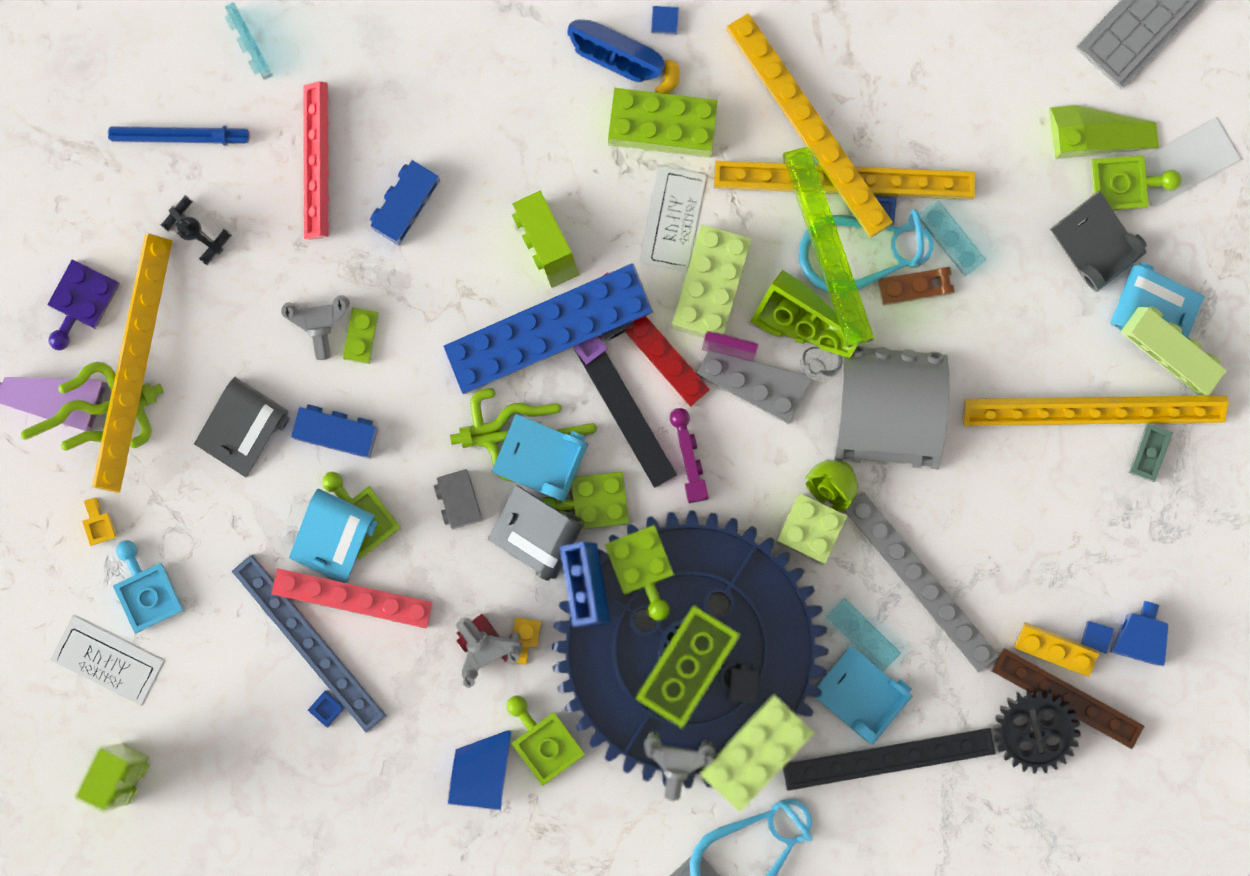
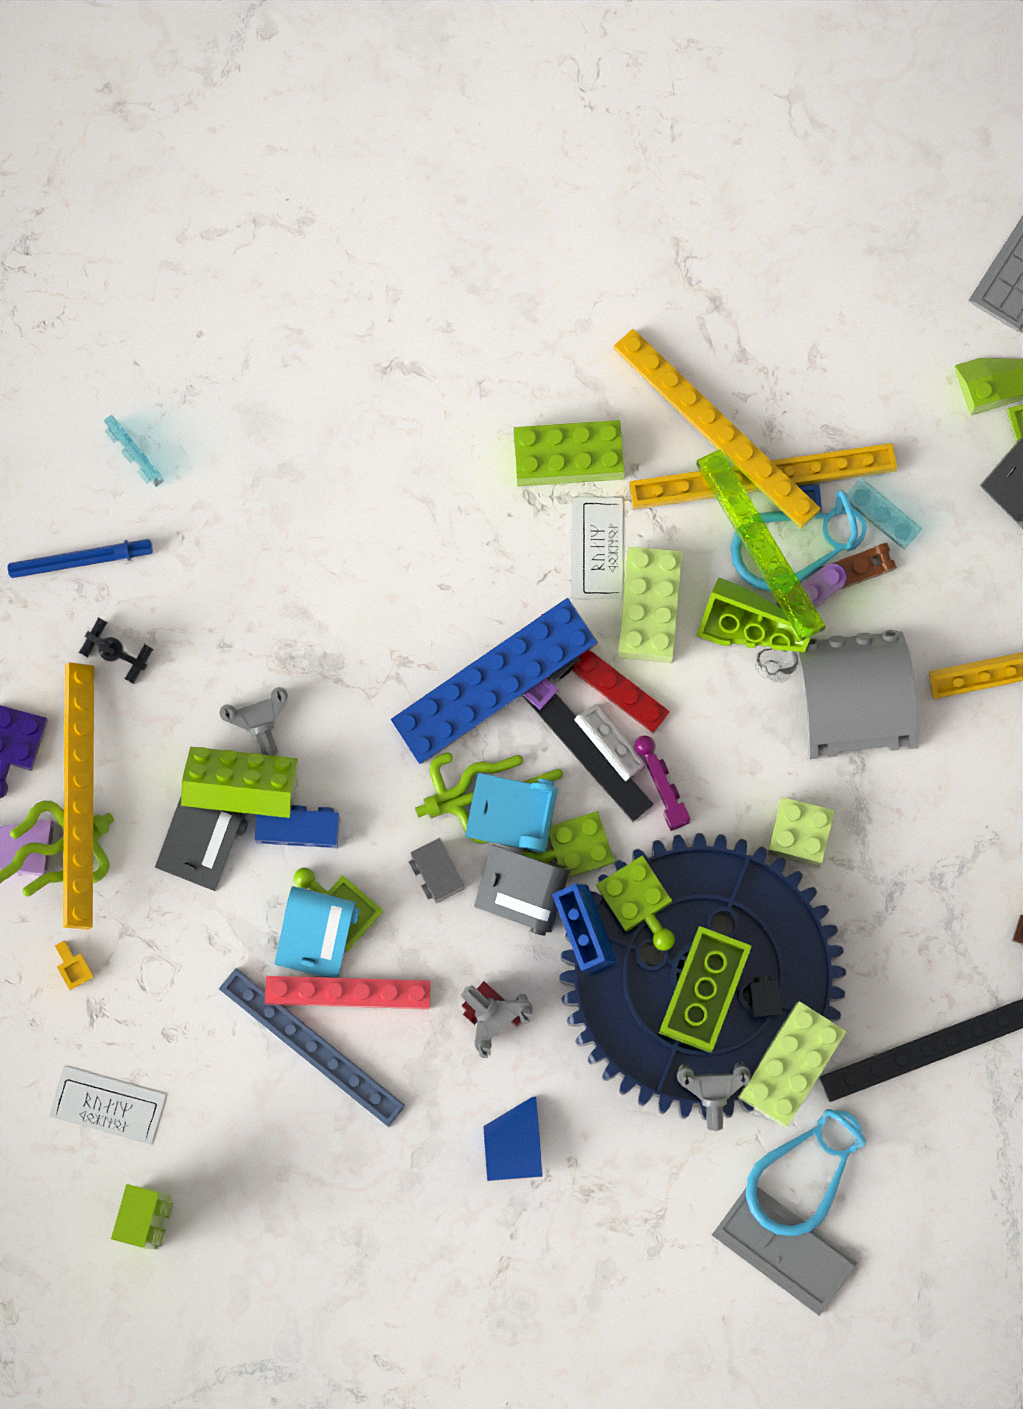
camera: 10 degrees left, 5 degrees down
medium azure plate [113,540,184,633] -> none
coral plate [304,81,329,240] -> none
blue tile [308,690,345,728] -> none
lime plate [343,307,379,364] -> none
blue brick [370,160,440,246] -> none
lime plate [506,695,585,786] -> none
lime wedge [512,190,580,288] -> none
yellow plate [512,617,542,665] -> none
blue brick [567,19,665,83] -> none
blue tile [651,6,679,35] -> none
yellow arm [655,60,680,94] -> none
light grey wing [696,351,813,424] -> none
magenta tile [702,330,759,362] -> none
lime cylinder [805,460,859,511] -> none
medium azure door [815,645,913,746] -> none
clear light blue plate [826,598,901,672] -> none
light grey plate [845,493,999,672] -> none
none -> lime brick [181,746,298,818]
none -> white tile [574,704,647,782]
none -> medium lavender plate [777,564,847,620]

